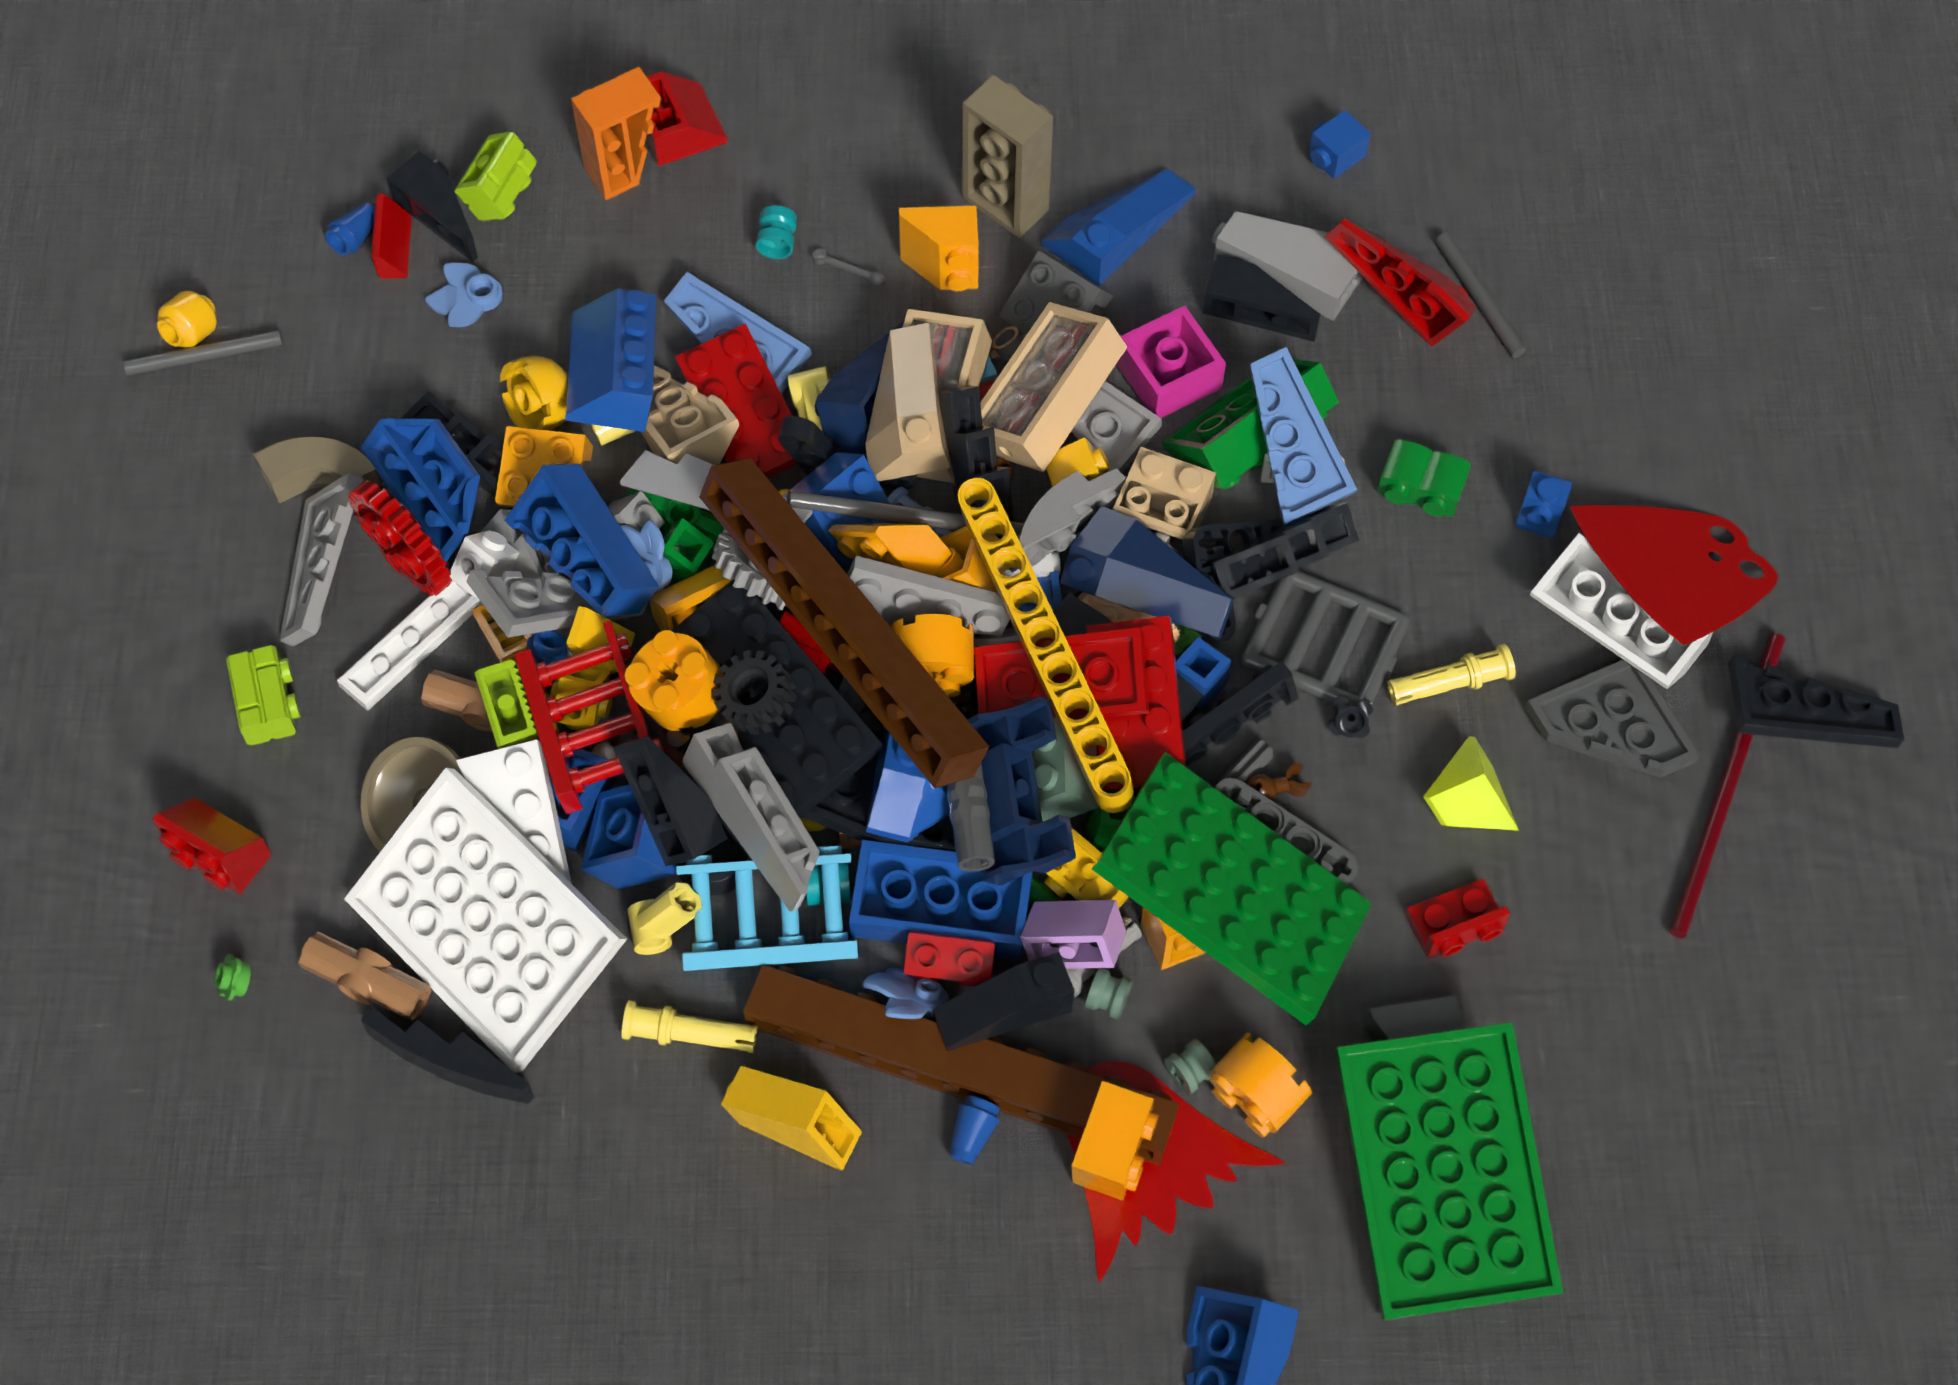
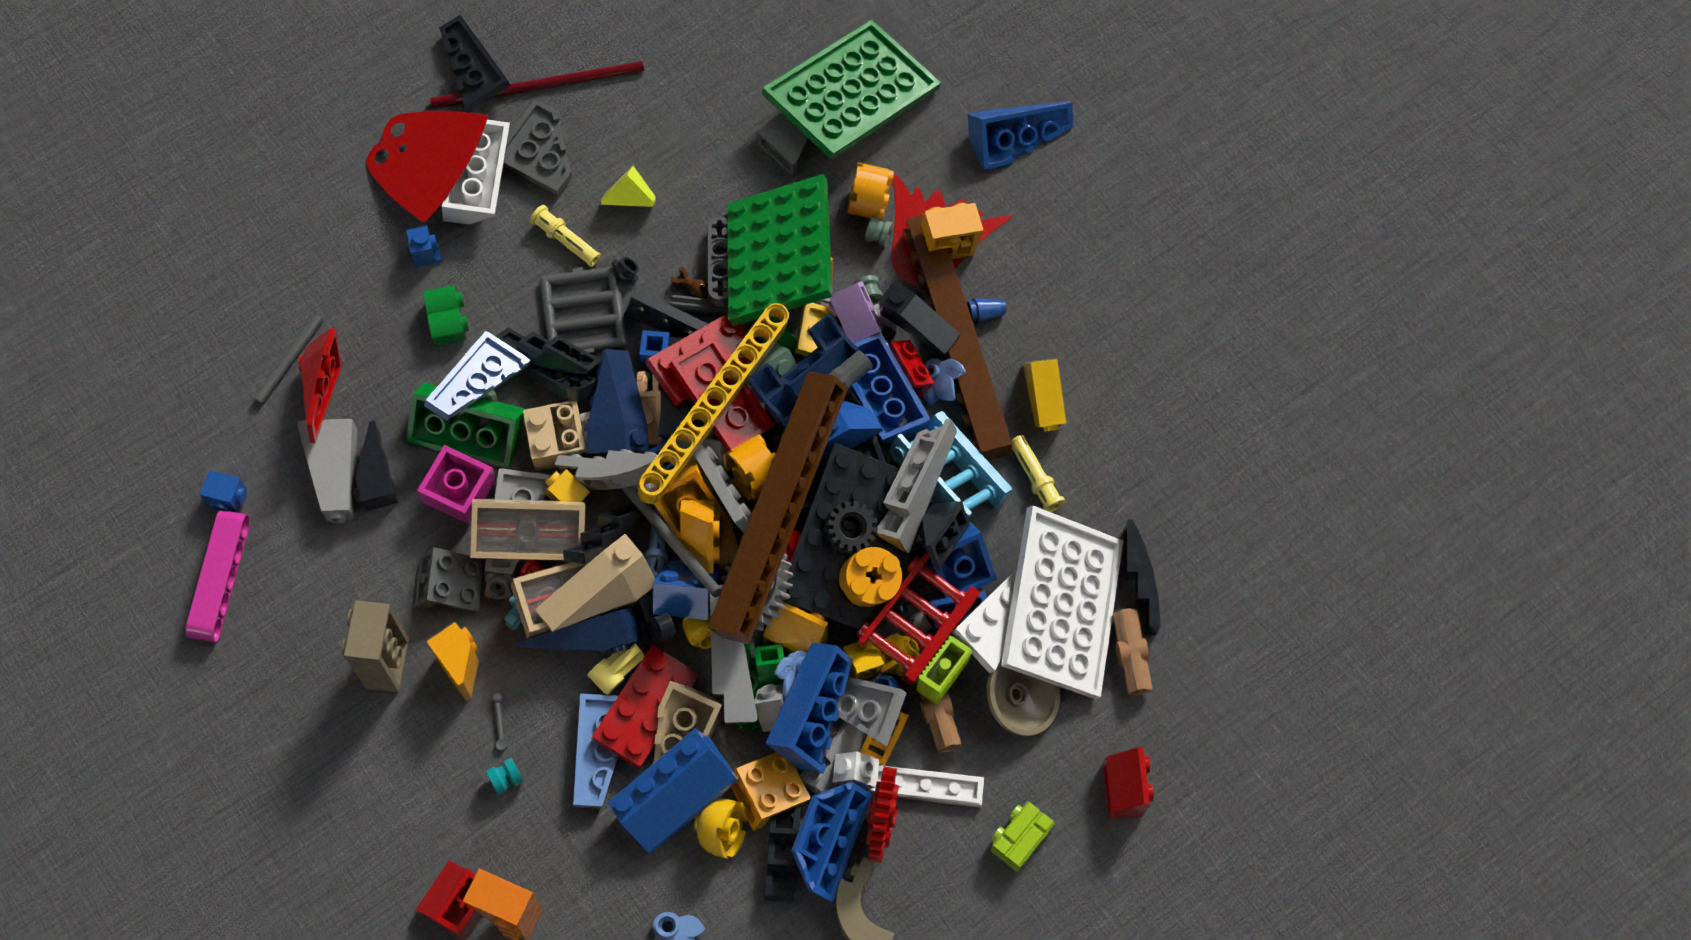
camera: 125 degrees left, 5 degrees up
bright green plate [214,954,251,1001] -> none
light grey wing [279,473,363,647] -> none
light yellow piece [627,882,702,955] -> none
blue wedge [1041,169,1196,286] -> none
red bracket [1405,878,1510,959] -> none
none -> dark pink beam [186,510,250,642]

